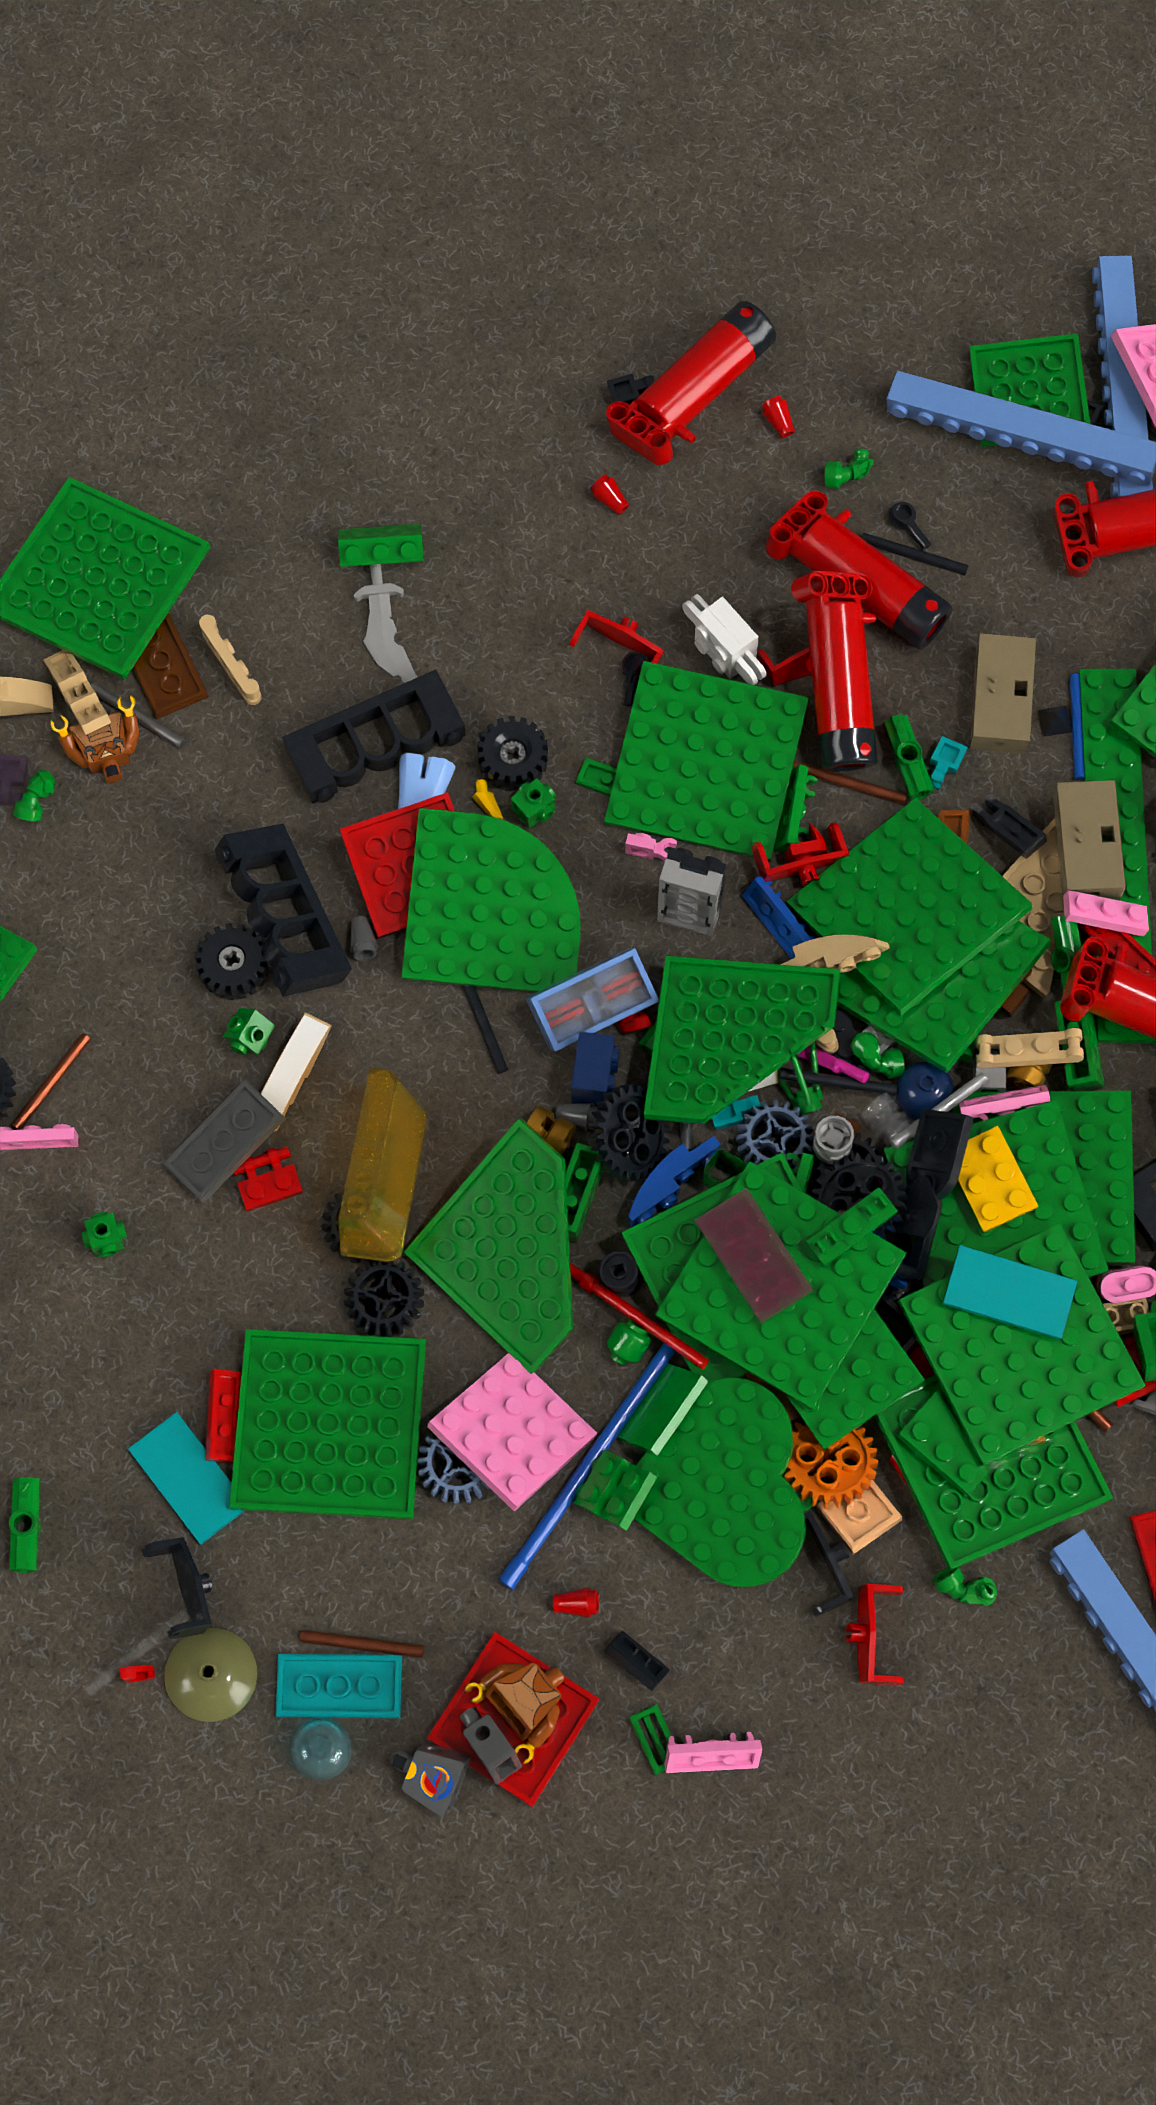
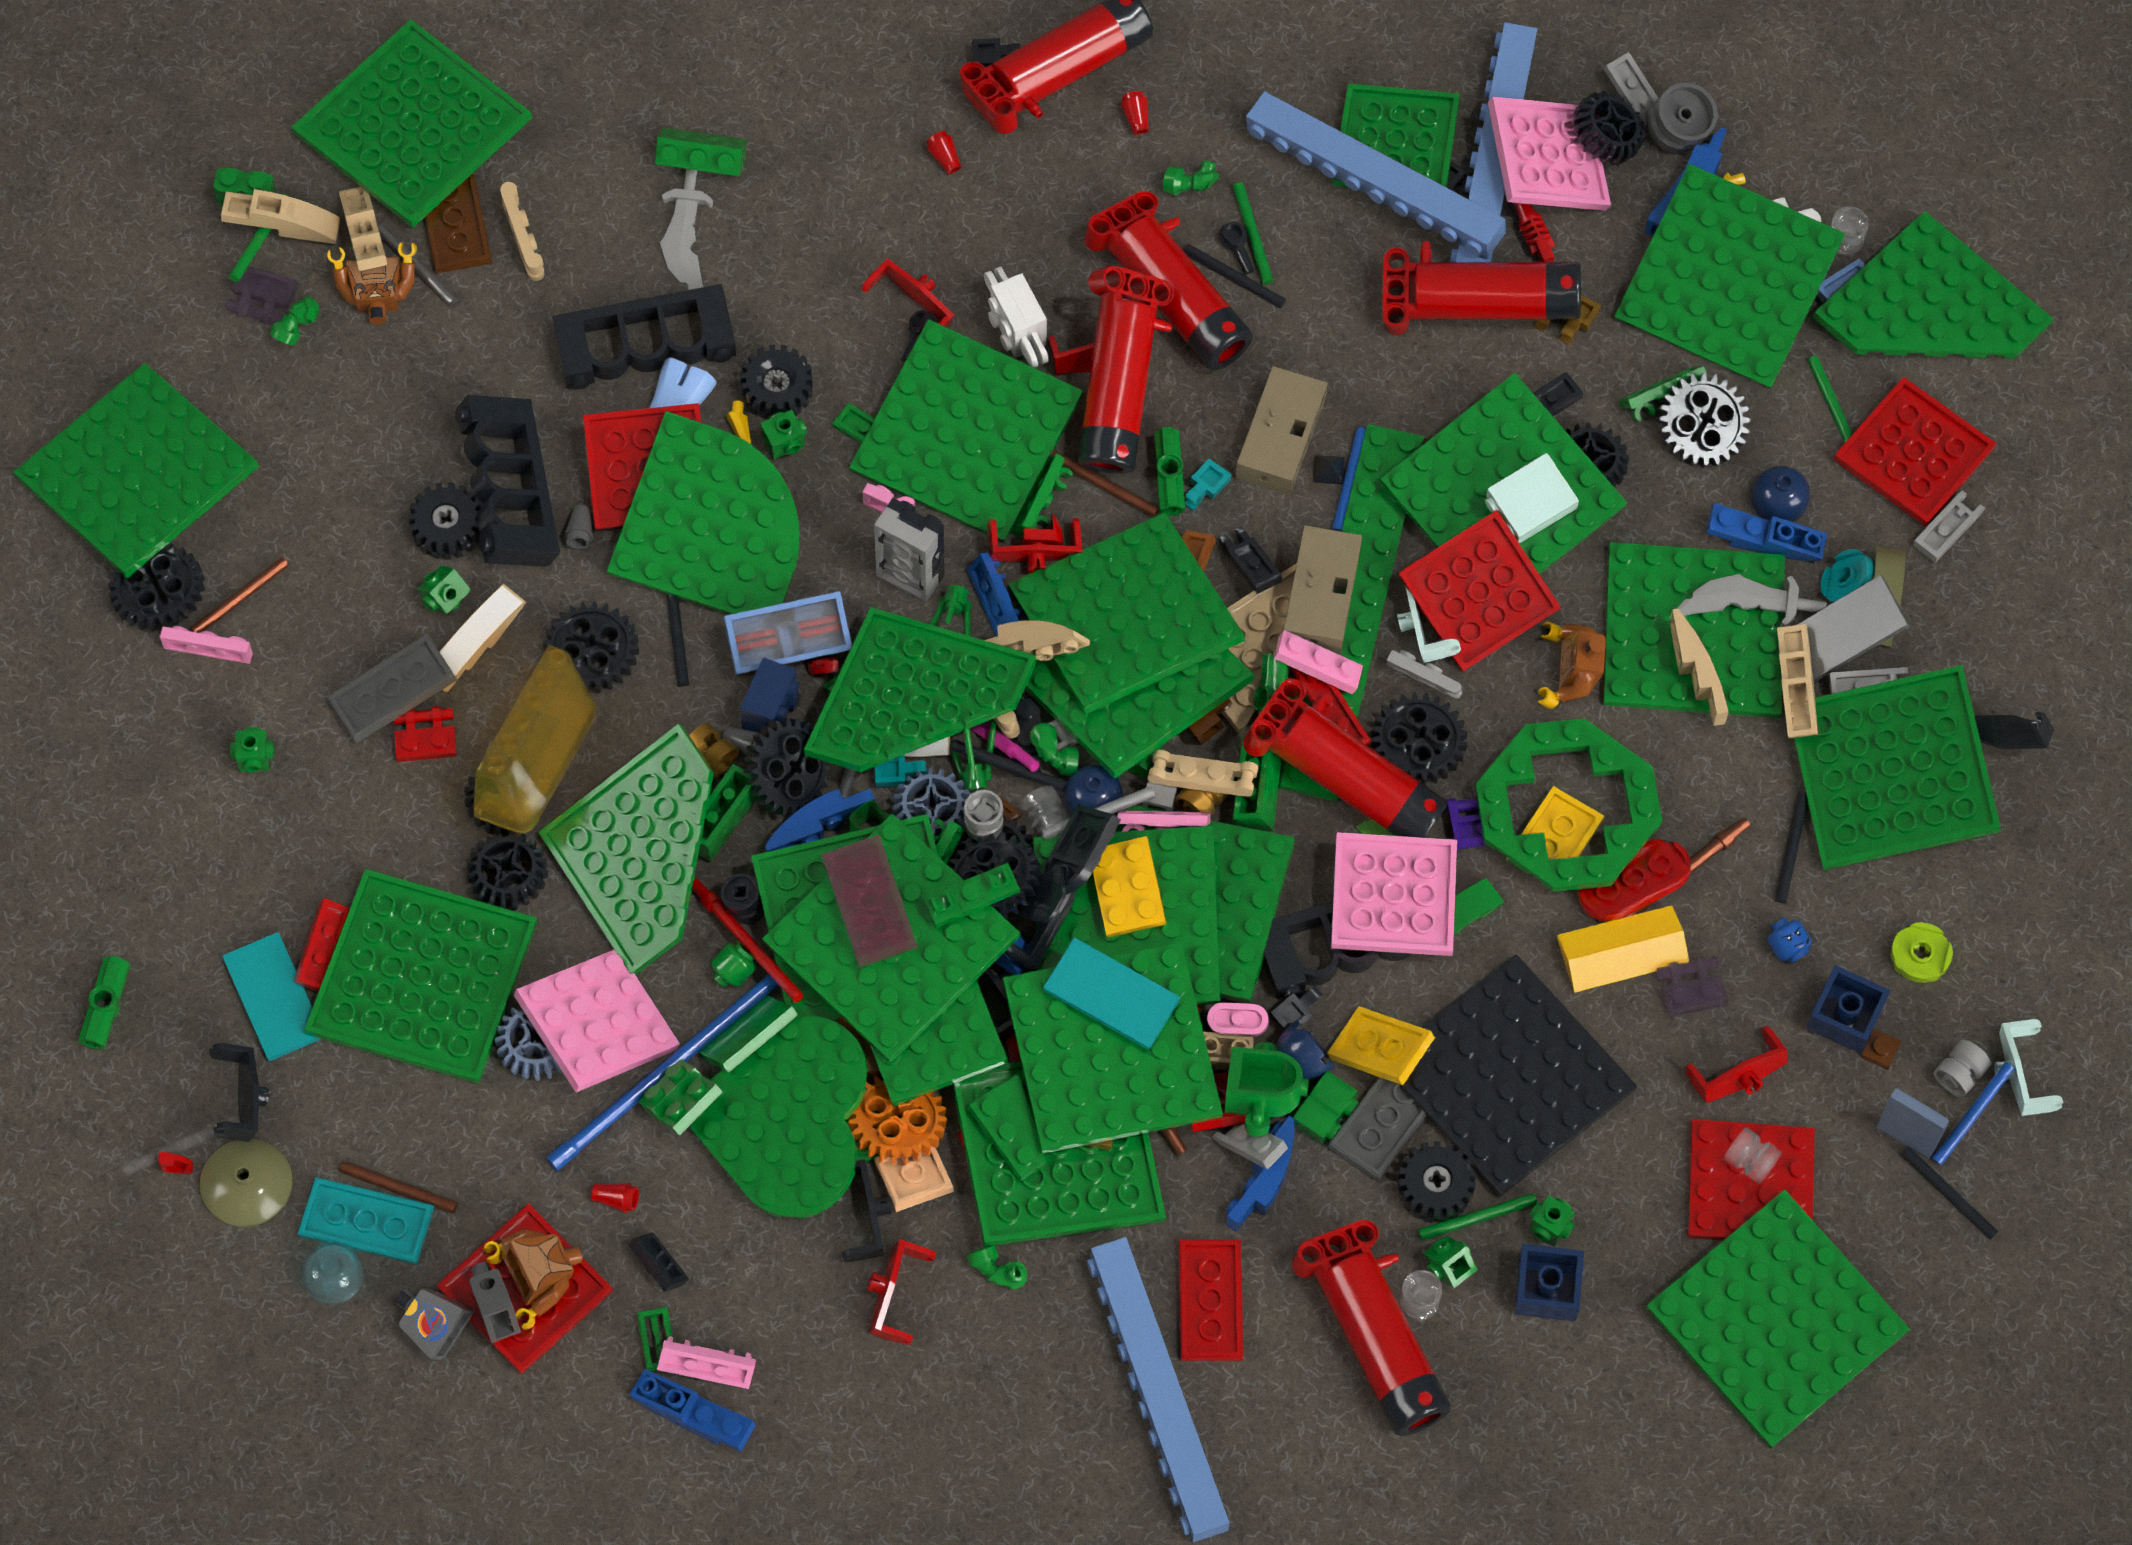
camera: 10 degrees right, 5 degrees down
none -> black gear [543,601,639,694]
none -> blue slope [629,1369,756,1452]
none -> green plant [930,585,972,636]
none -> green bar [1233,182,1274,285]

